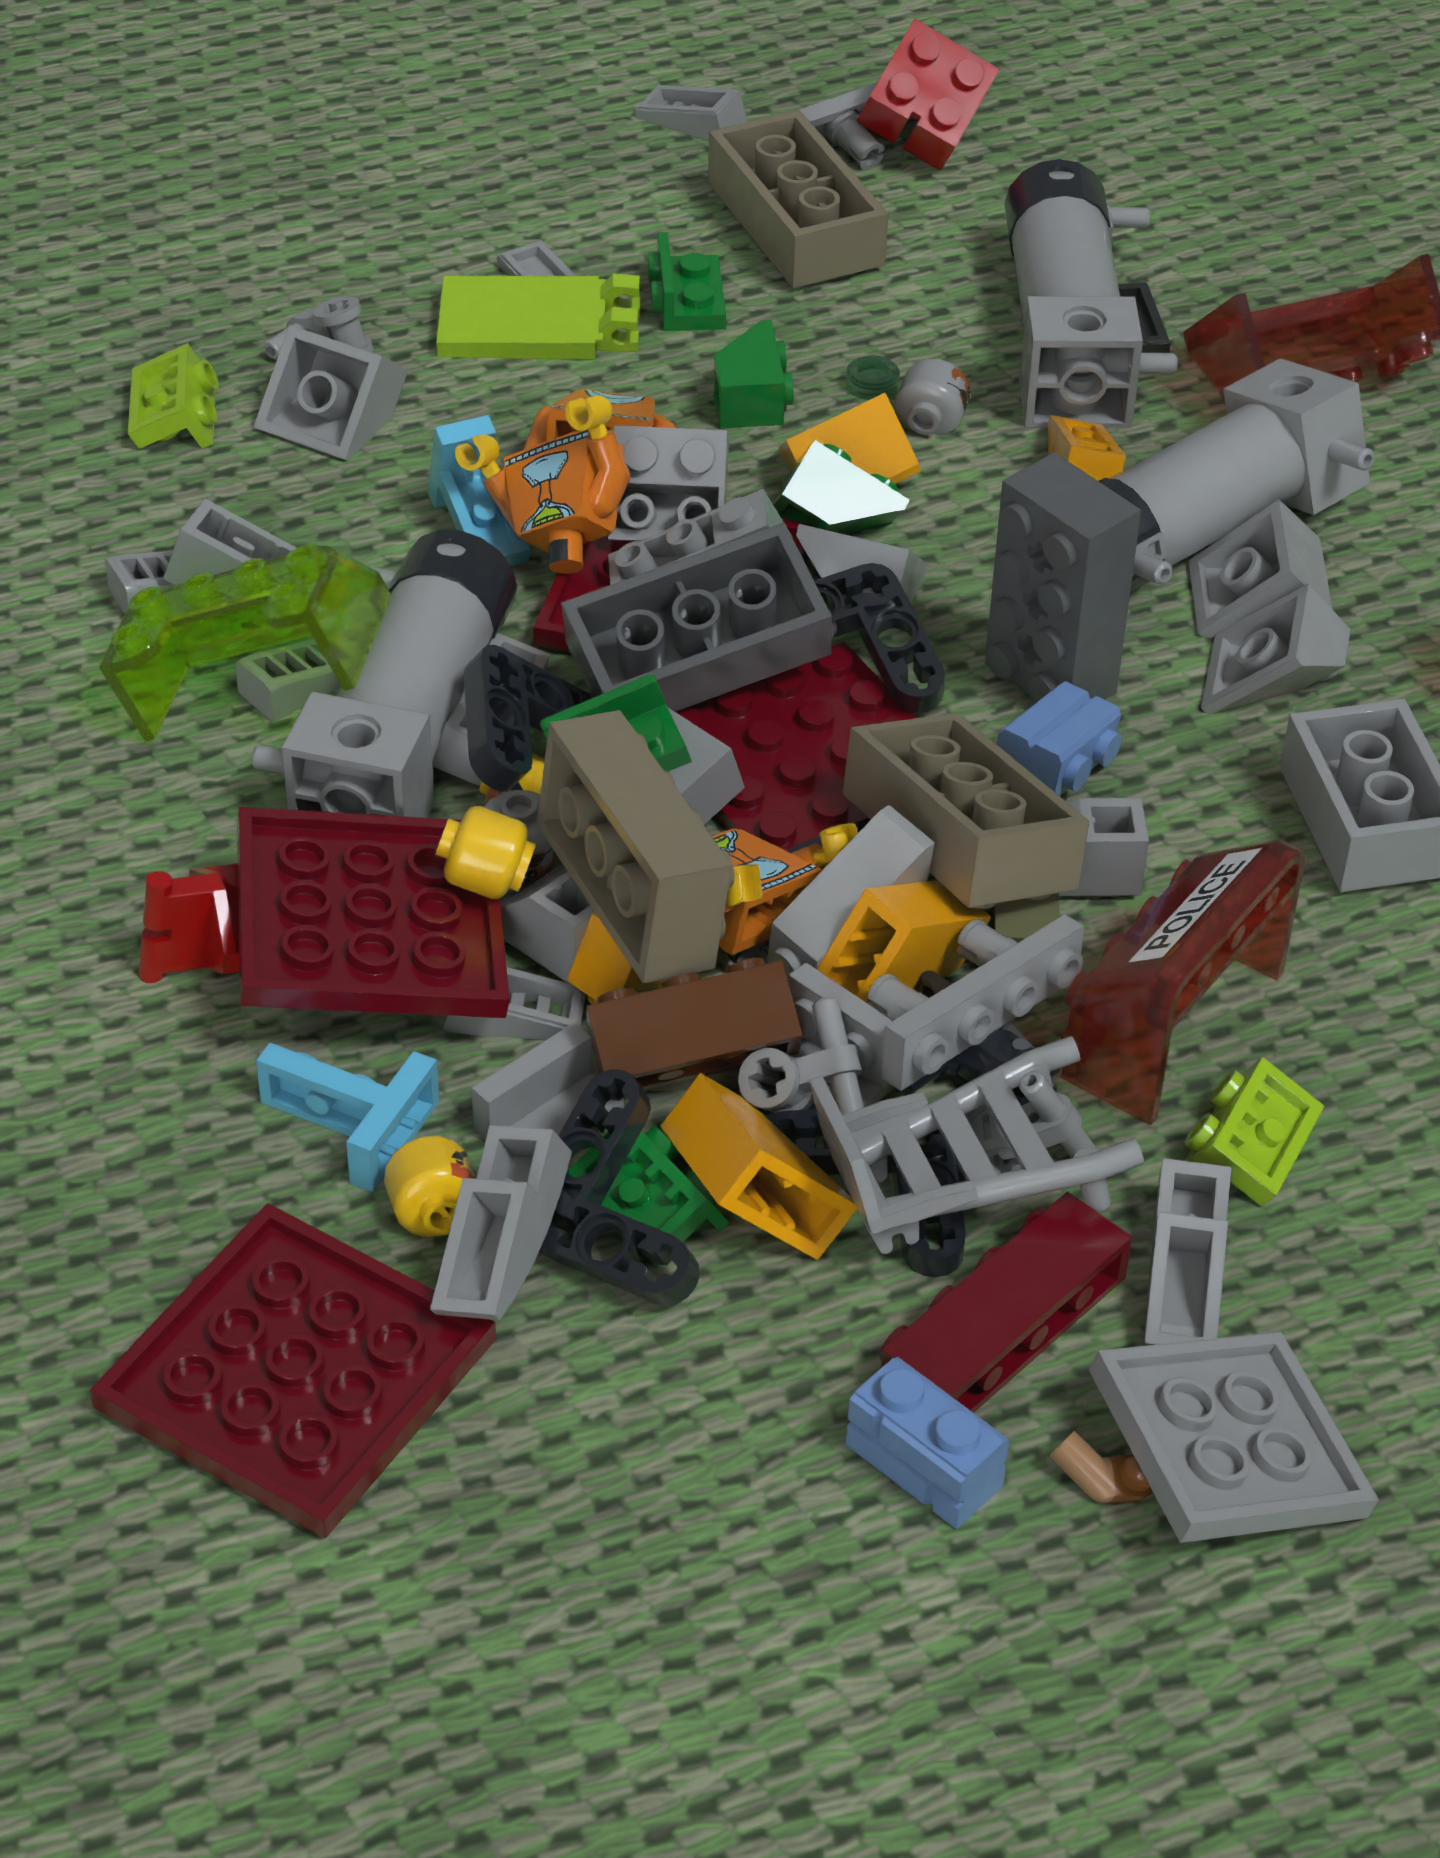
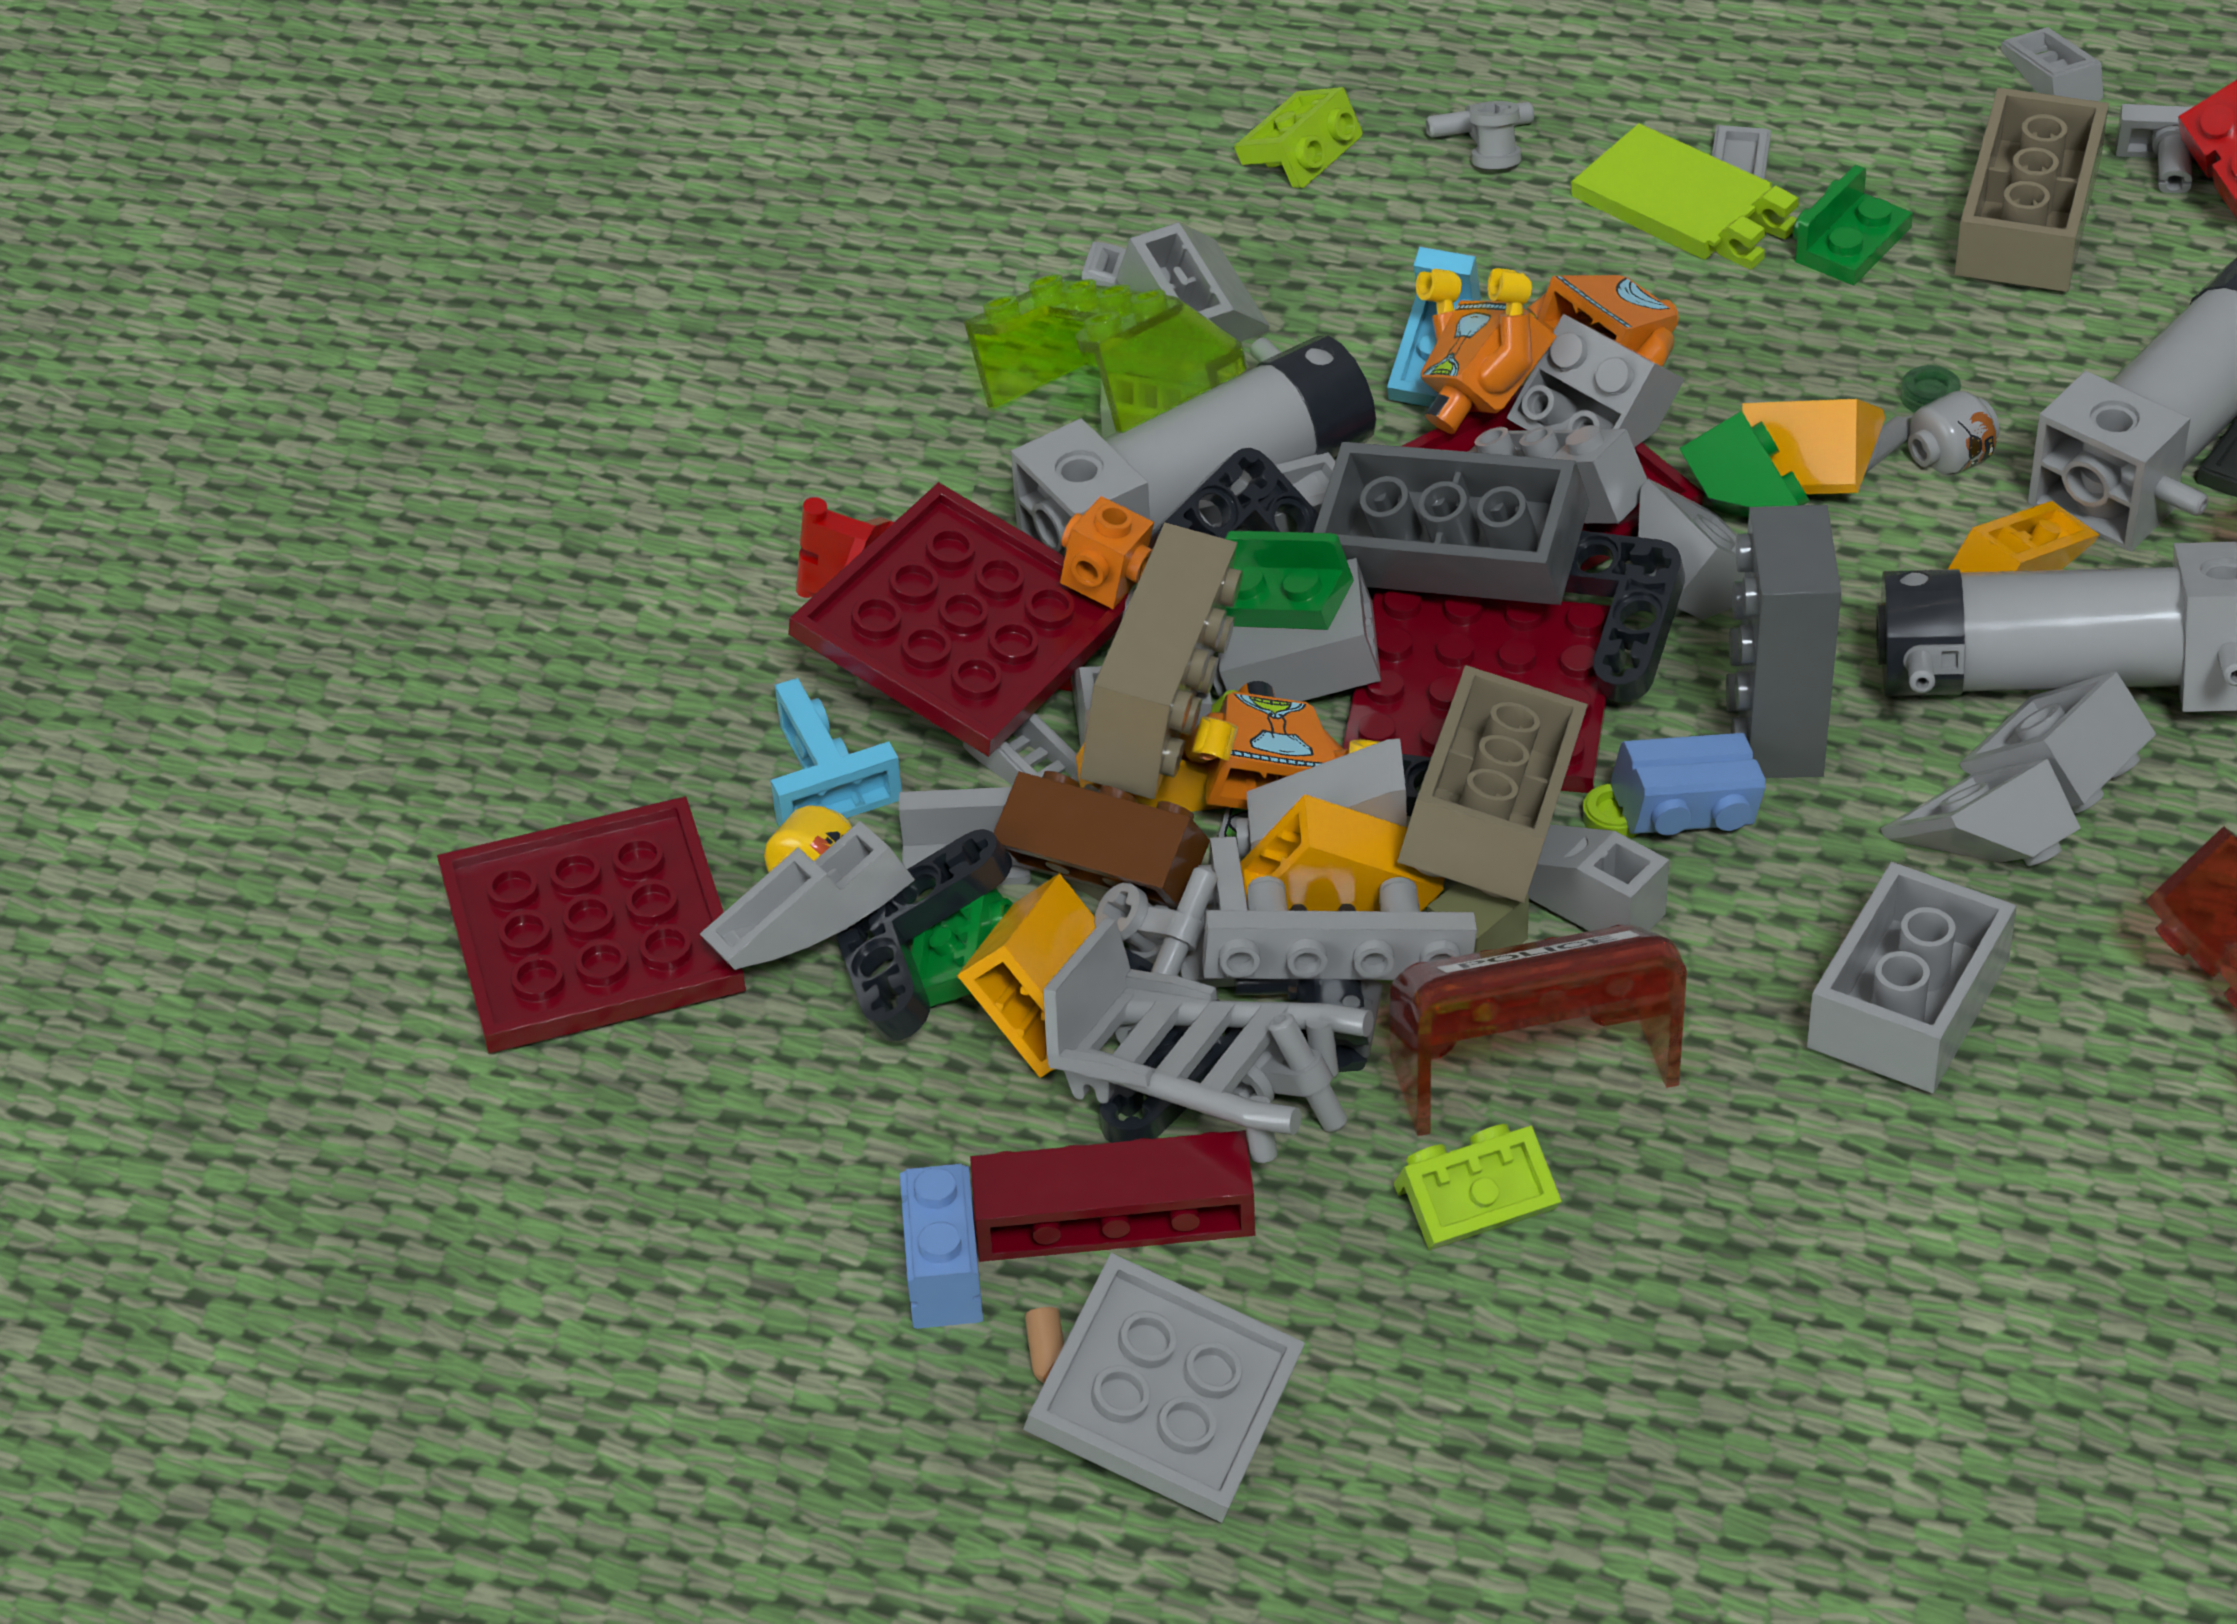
camera: 45 degrees right, 0 degrees up
light grey slope [253,325,408,461] -> none
yellow head [435,806,536,899] -> none
green slope [713,320,794,429] -> none
light grey slope [1143,1158,1232,1346] -> none
none -> orange brick [1060,496,1154,609]

